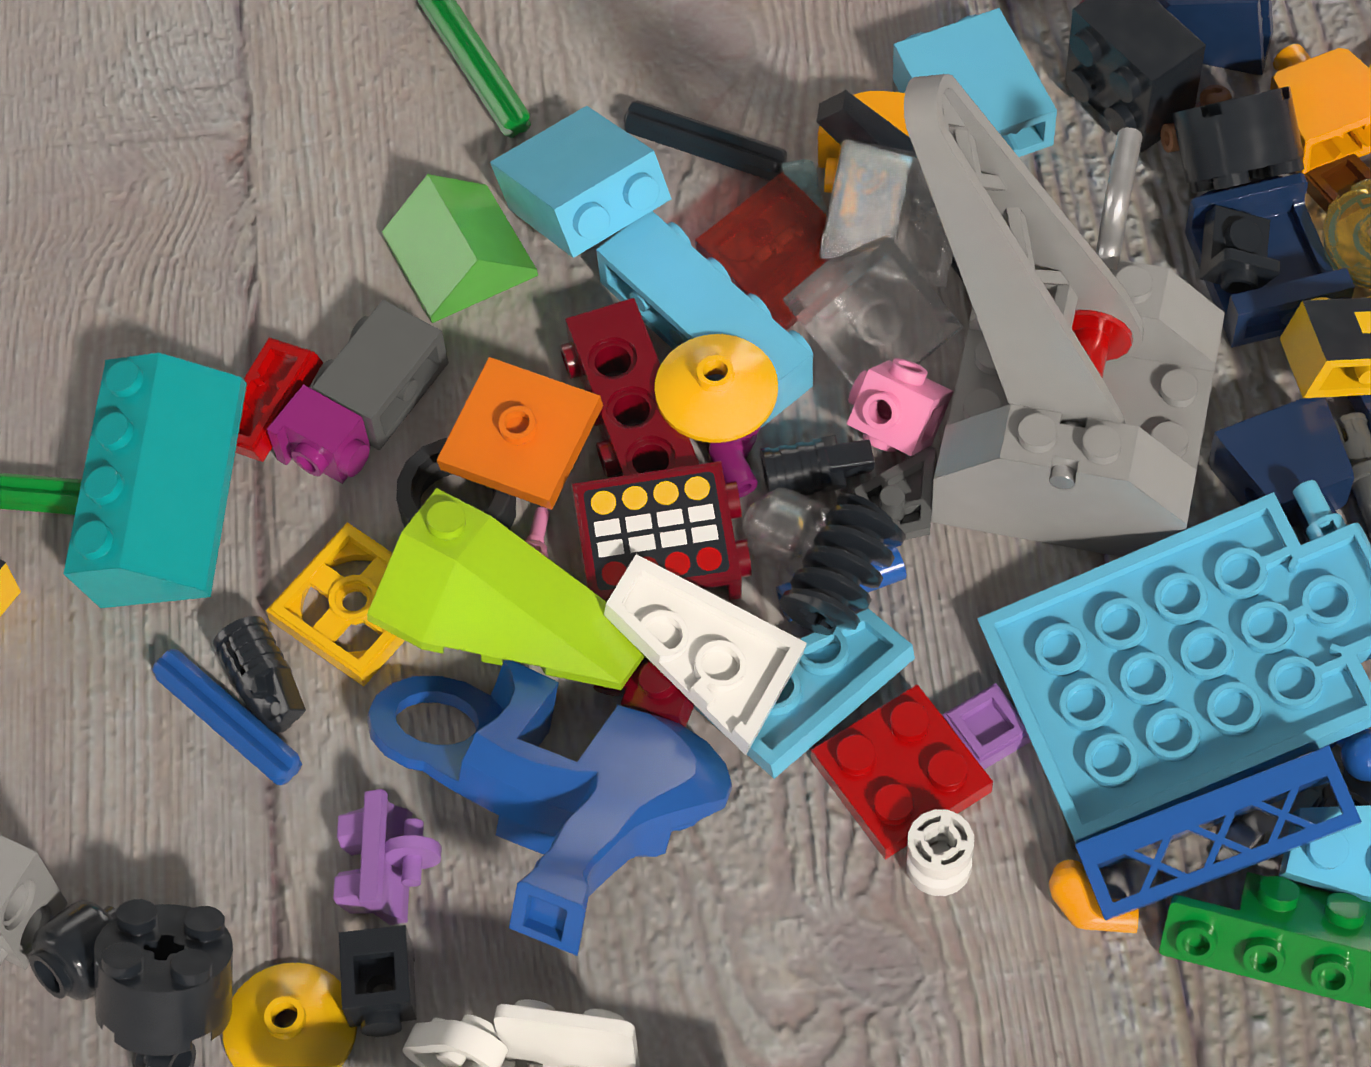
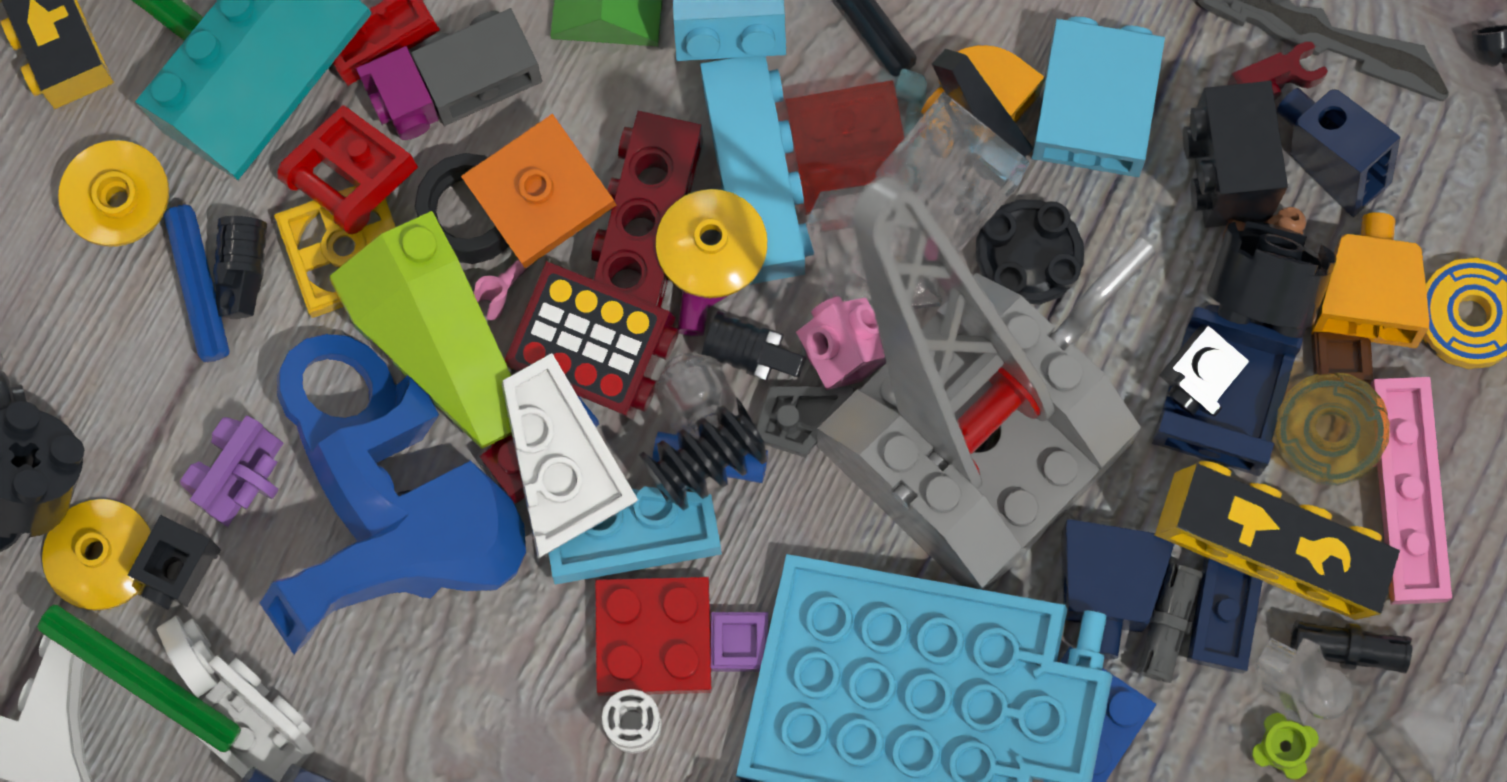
camera: 30 degrees right, 15 degrees up
none -> yellow dish [58,140,169,247]
none -> red plate [277,105,418,234]

